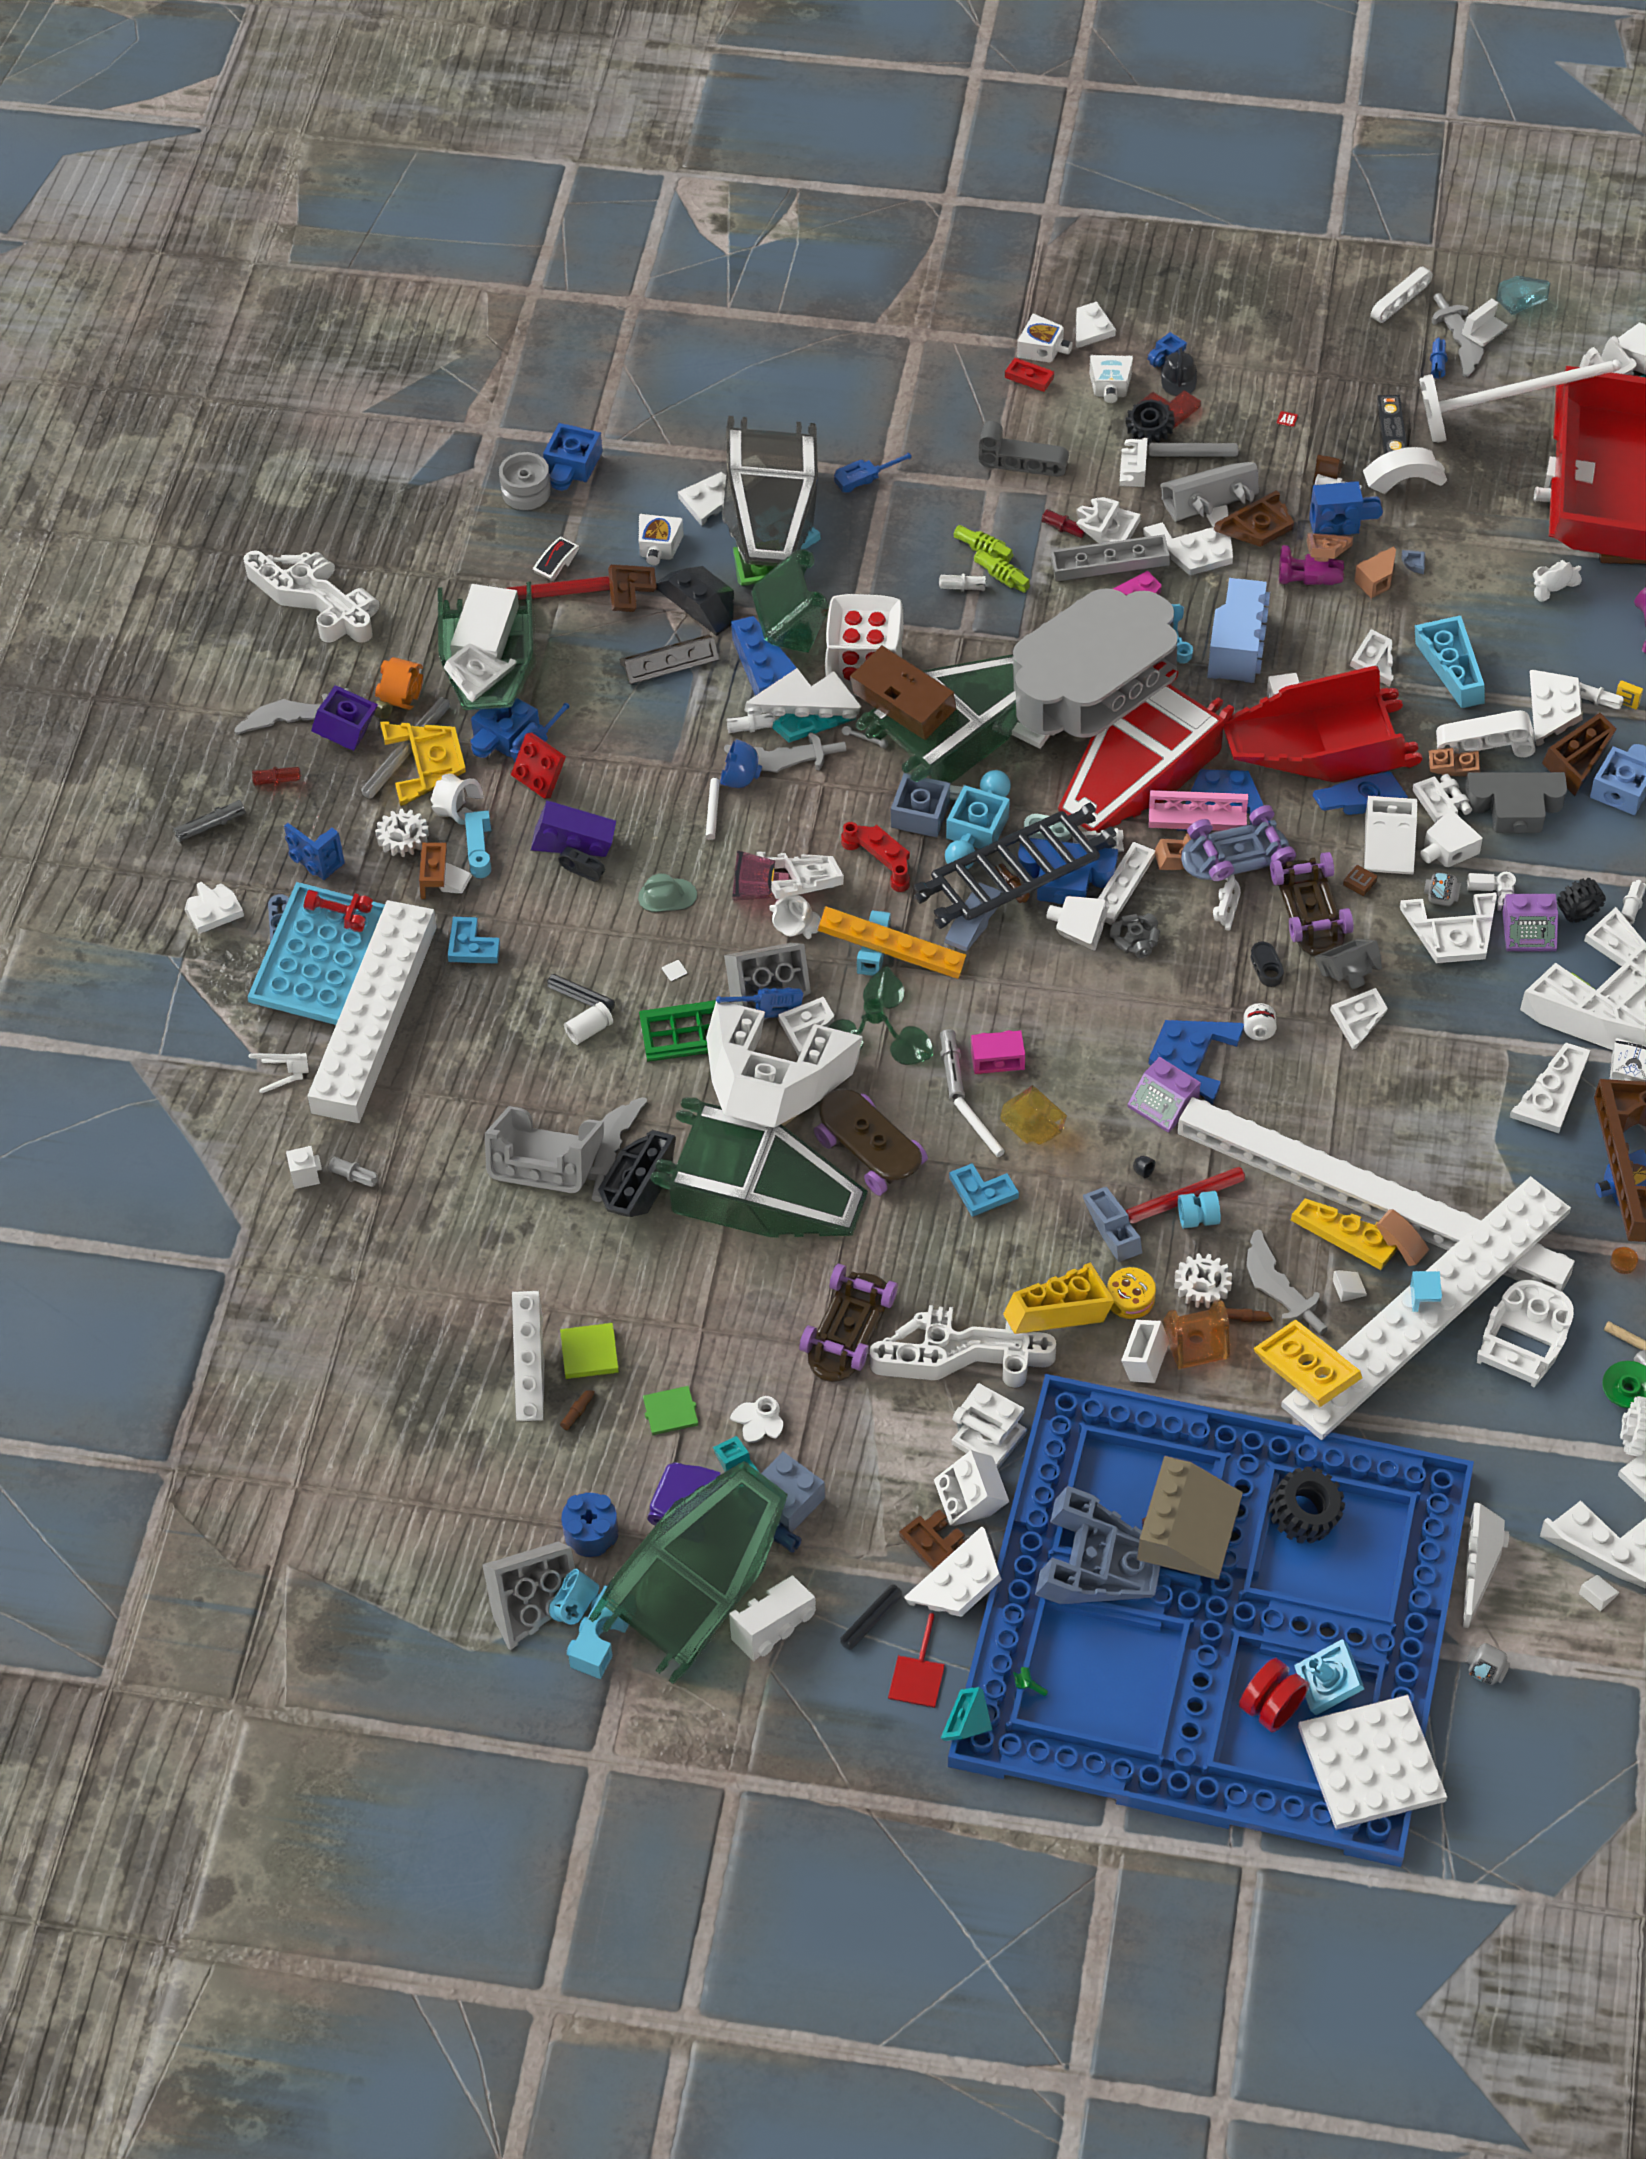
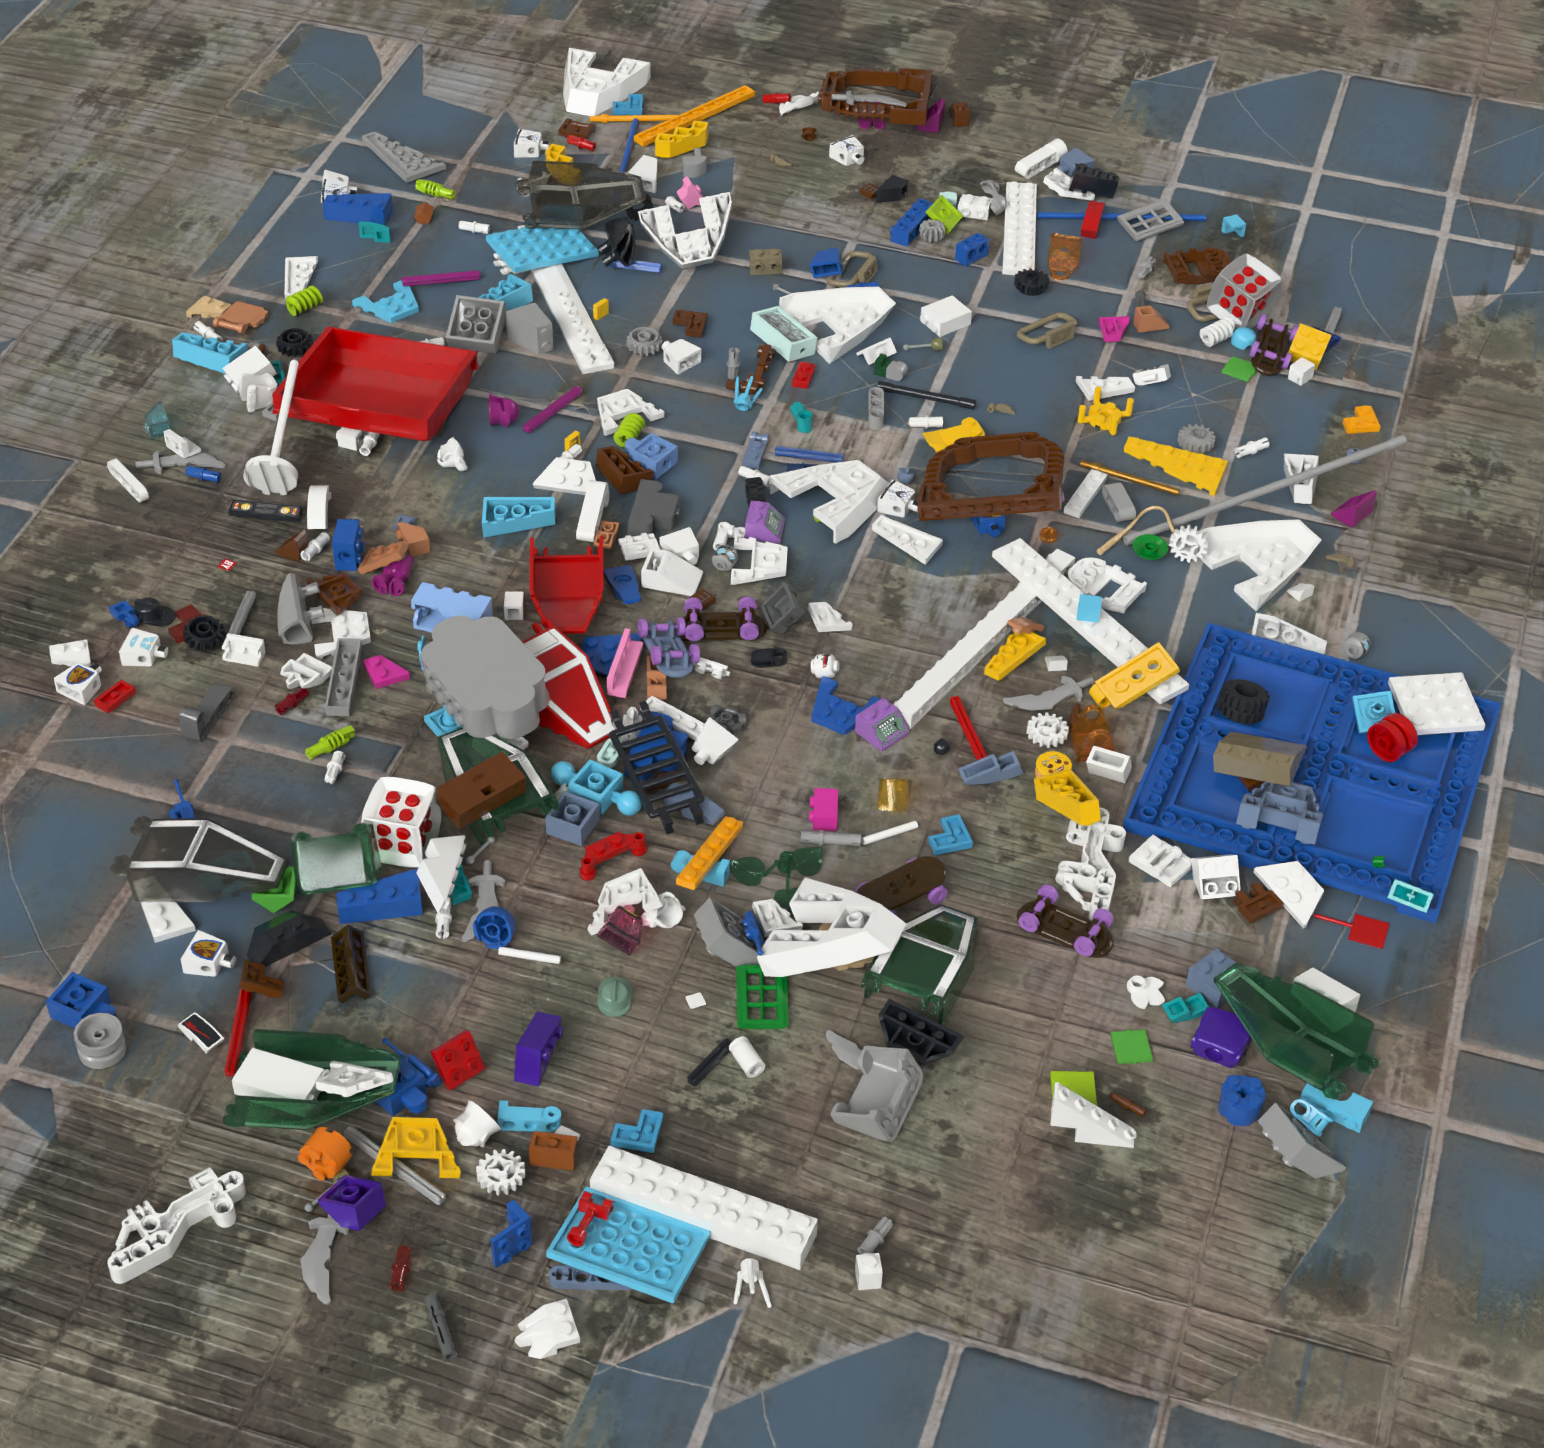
camera: 85 degrees left, 10 degrees down
black piece [558,847,605,881] -> none
black axle [840,1584,902,1650] -> none
lime hinge [954,525,1013,562] -> none
medium azure wheel [1178,1191,1221,1229] -> none
white wing [1349,629,1393,687] -> none

